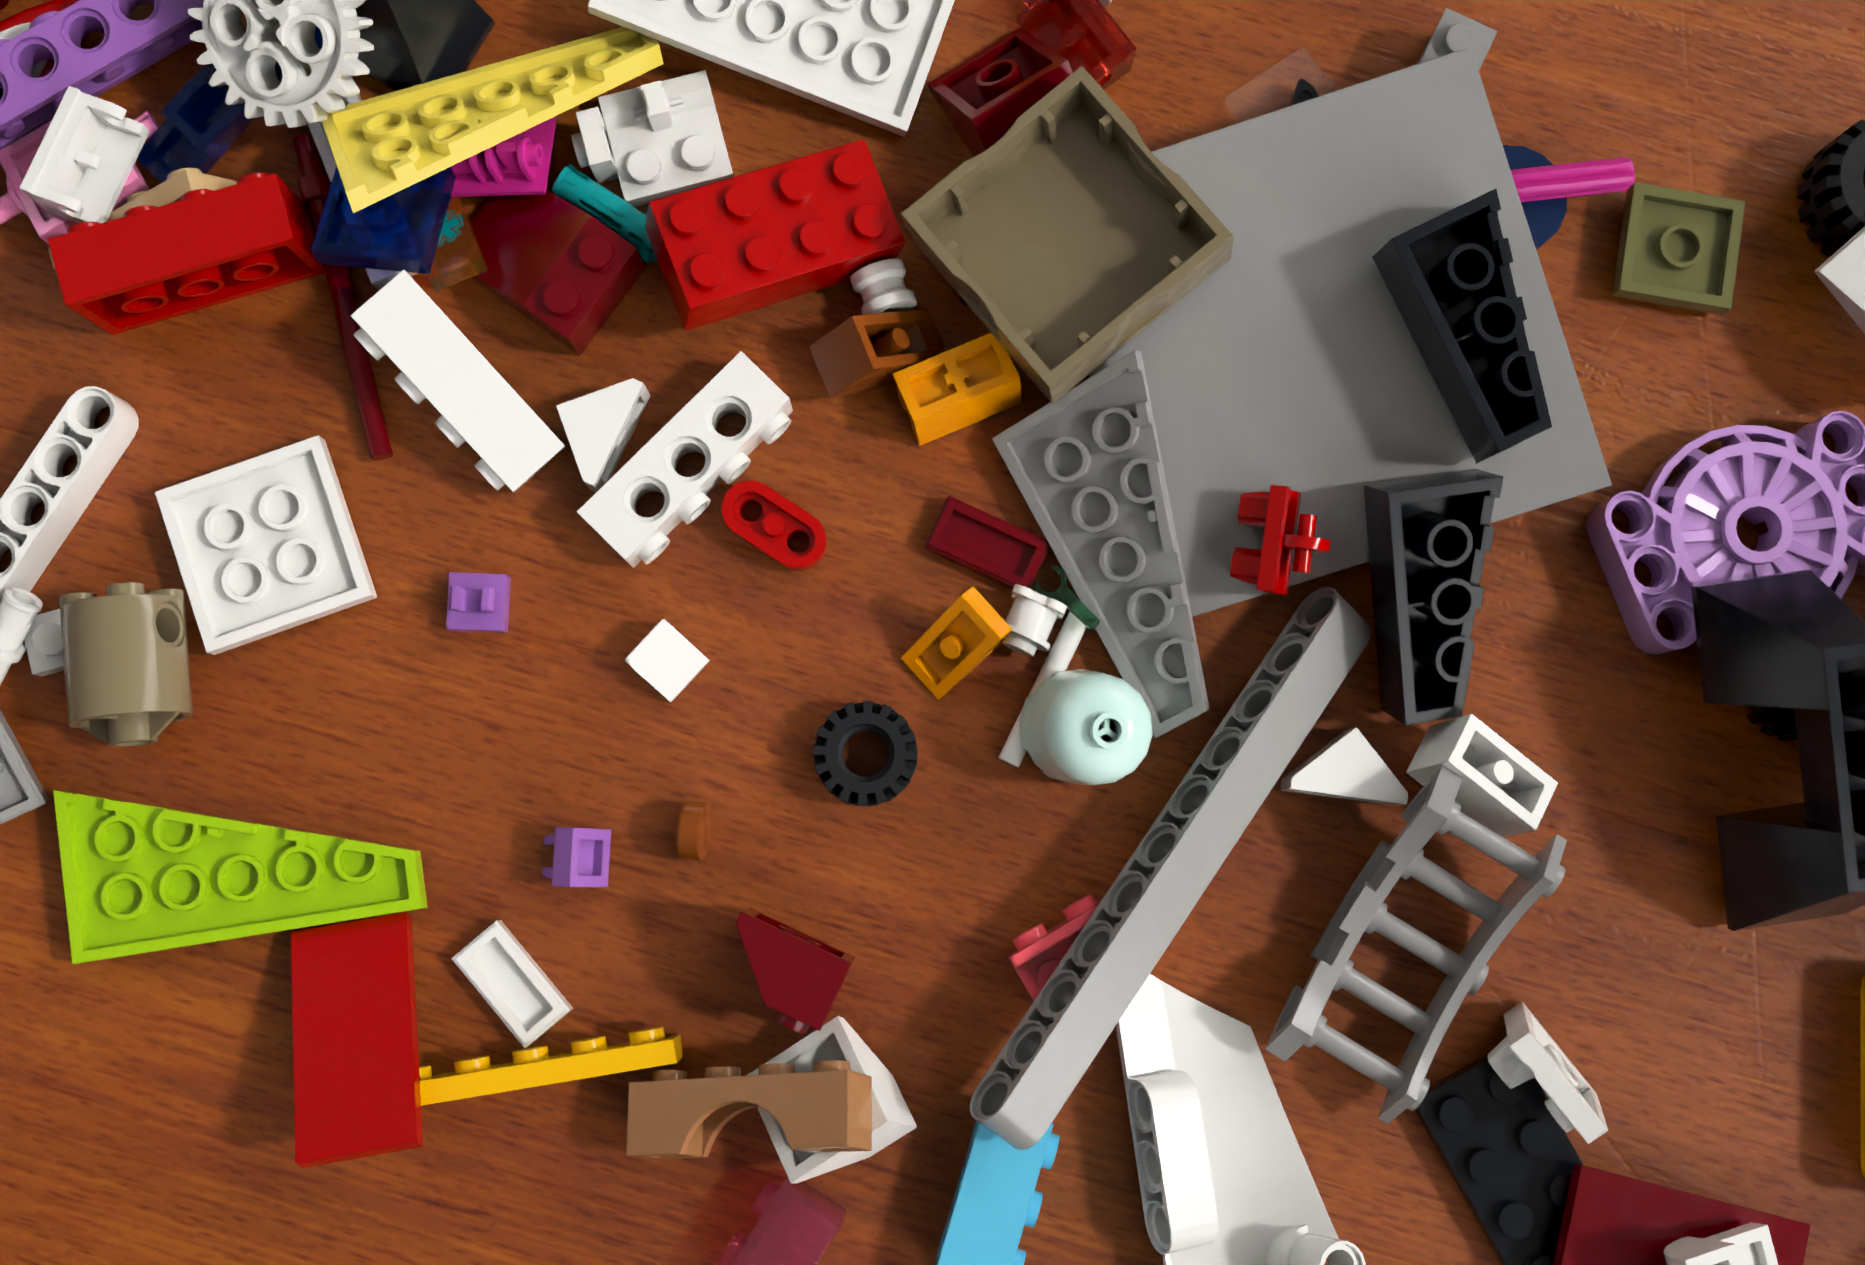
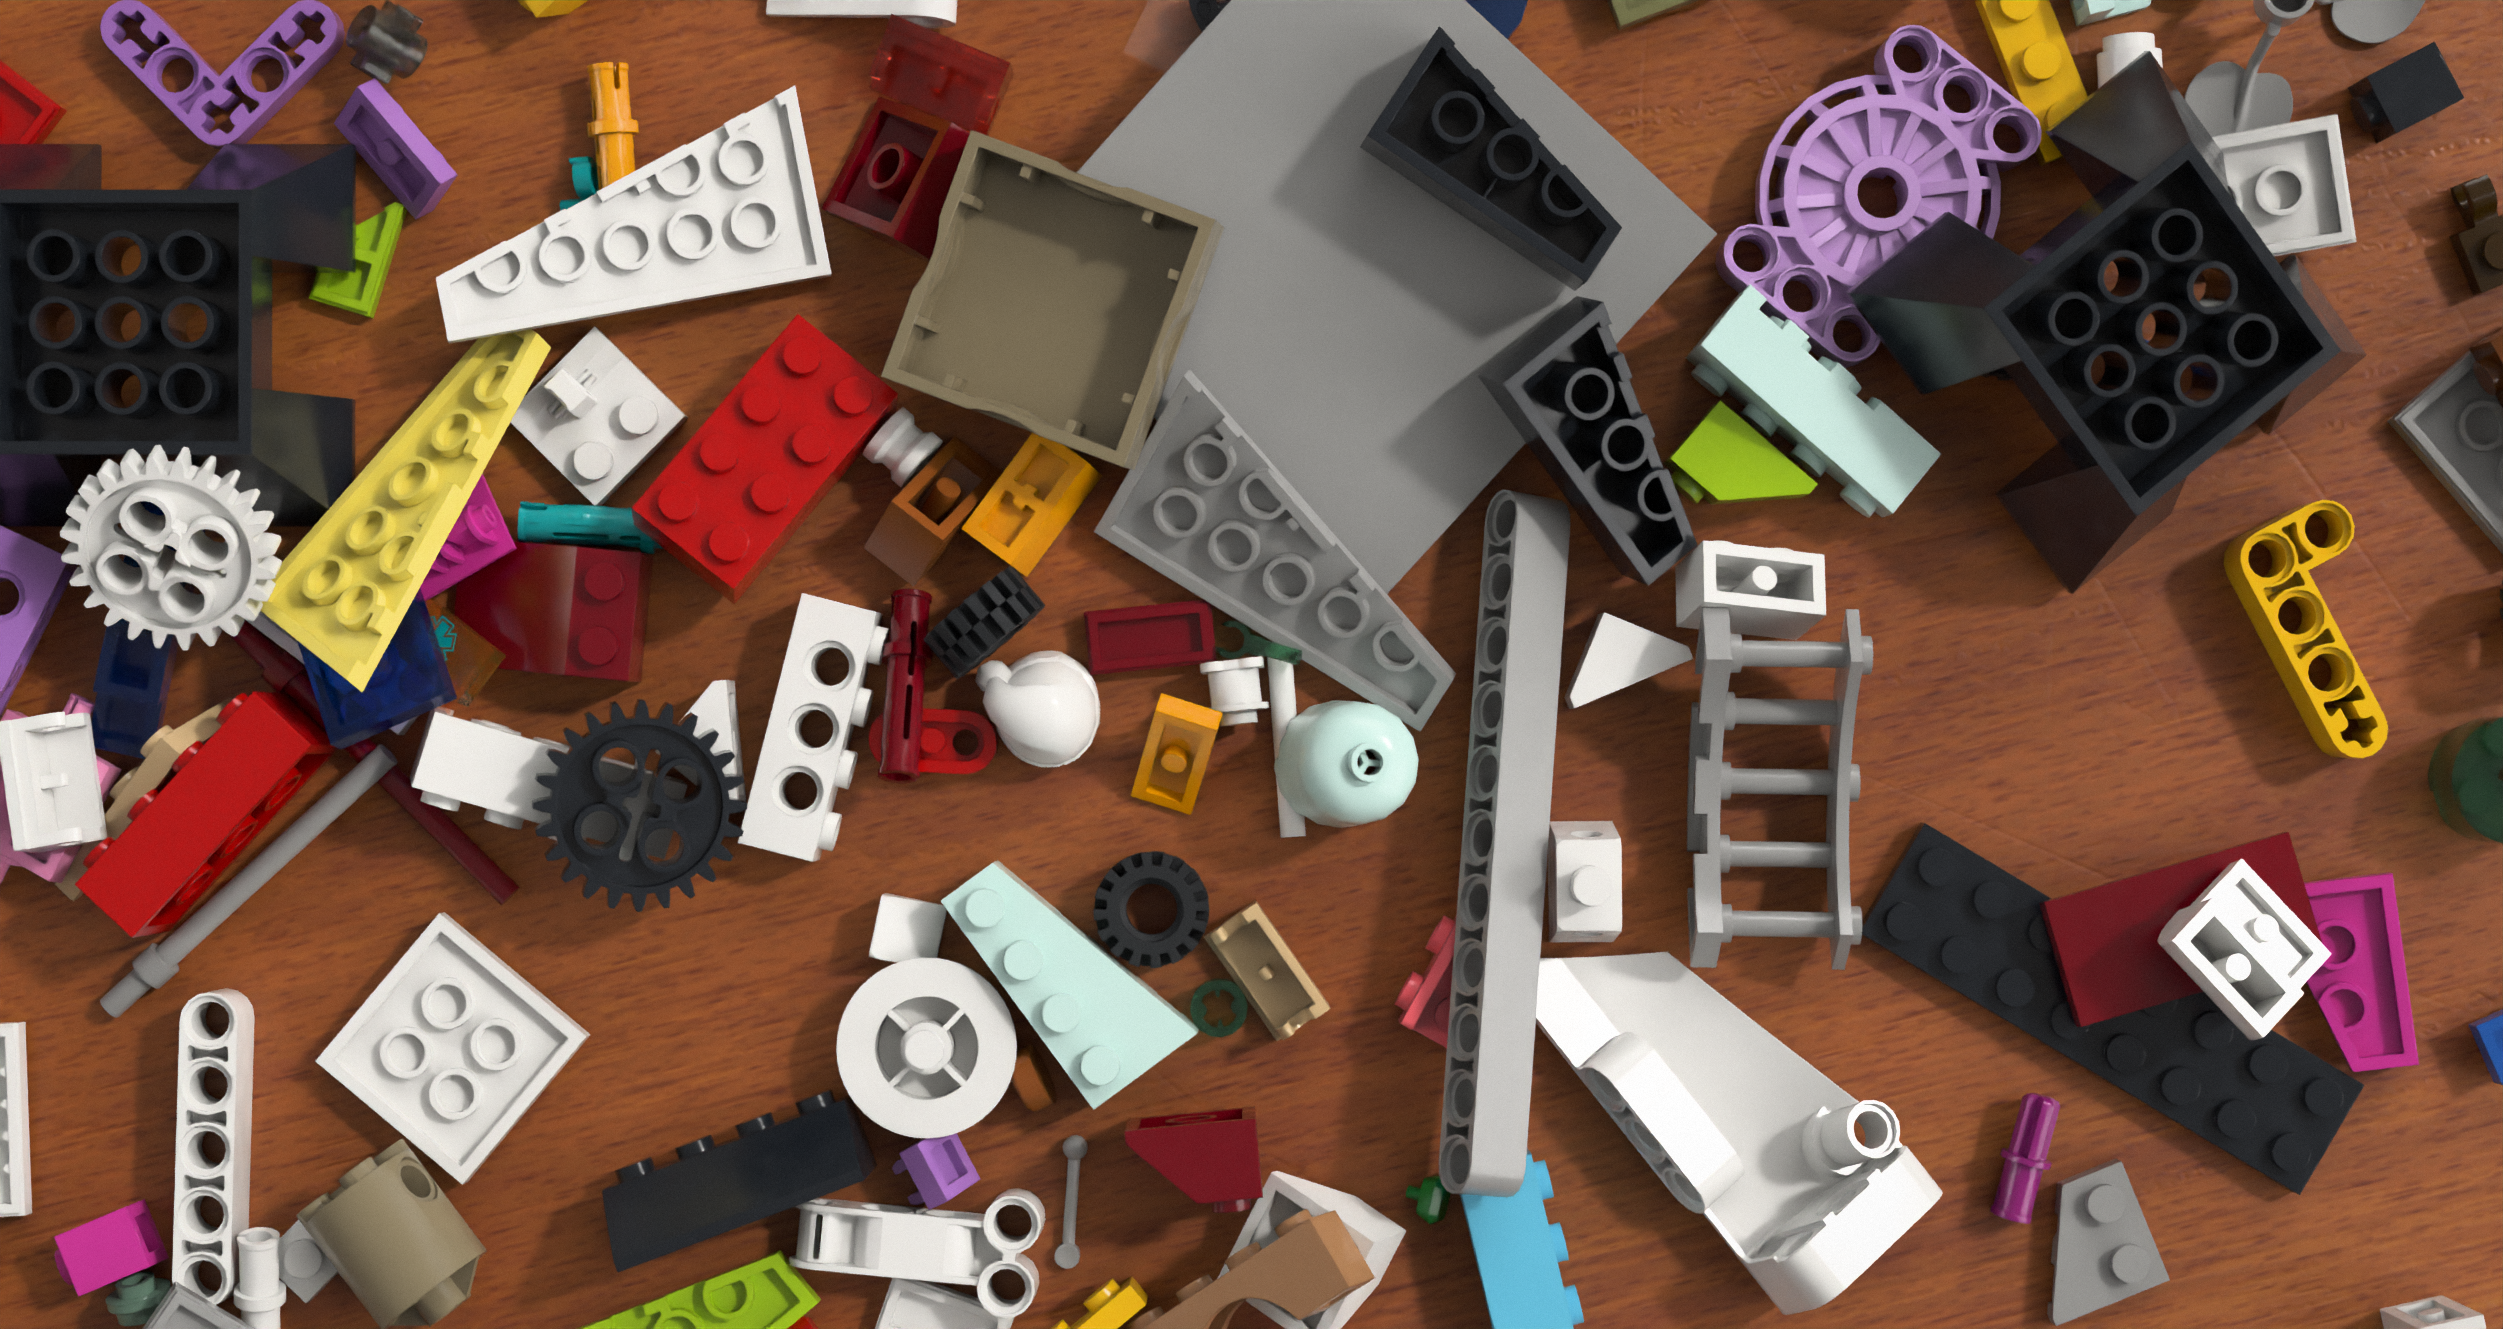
camera: 30 degrees left, 5 degrees up
medium lavender tile [446,572,511,633] -> none
white plate [571,107,619,184] -> none
red hips [1230,485,1331,595] -> none
white hinge [1488,1001,1608,1144] -> none
none -> light grey bar [100,744,398,1018]
none -> black gear [532,699,747,912]
none -> black slope [602,1089,877,1272]
none -> white piece [789,1188,1046,1318]
none -> white wheel [836,957,1017,1138]
none -> dark red pin [878,588,933,784]
none -> black tyre [924,566,1045,679]
none -> light aqua wedge [941,860,1199,1110]
none -> white piece [976,651,1100,767]
none -> light grey hinge [1054,1135,1088,1269]
none -> clear green bush [1190,978,1248,1037]
none -> tan hinge [1204,900,1330,1041]
none -> green rock [1406,1176,1451,1225]
none -> white torso [1548,821,1622,942]
none -> lime slope [1663,400,1818,505]
none -> light aqua wedge [1686,284,1941,518]

